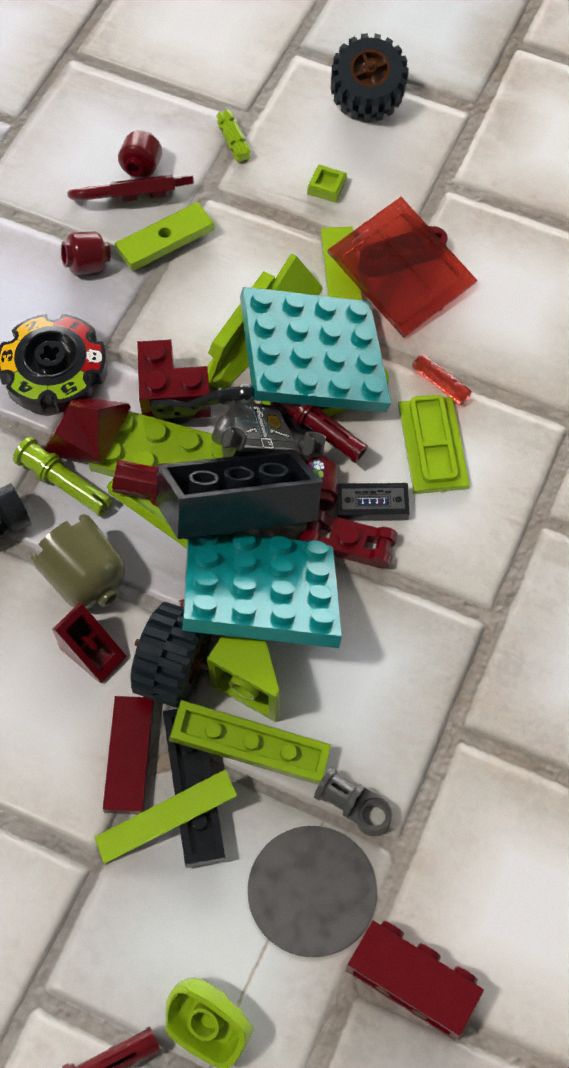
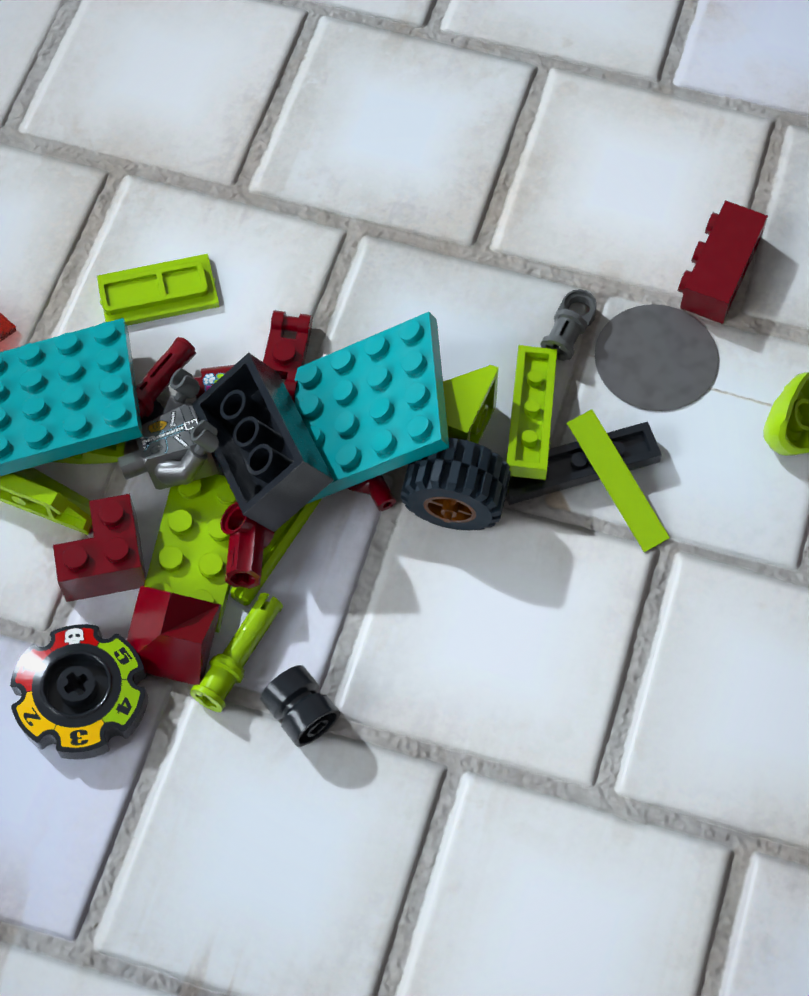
camera: 95 degrees left, 0 degrees up
olive cylinder [30,514,125,608] -> none
dark red slope [52,602,127,683] -> none
dark red tile [103,696,154,814] -> none
black piece [149,383,254,425] -> none
tile [337,483,410,520] -> none
clear red axle [412,353,472,405] -> none

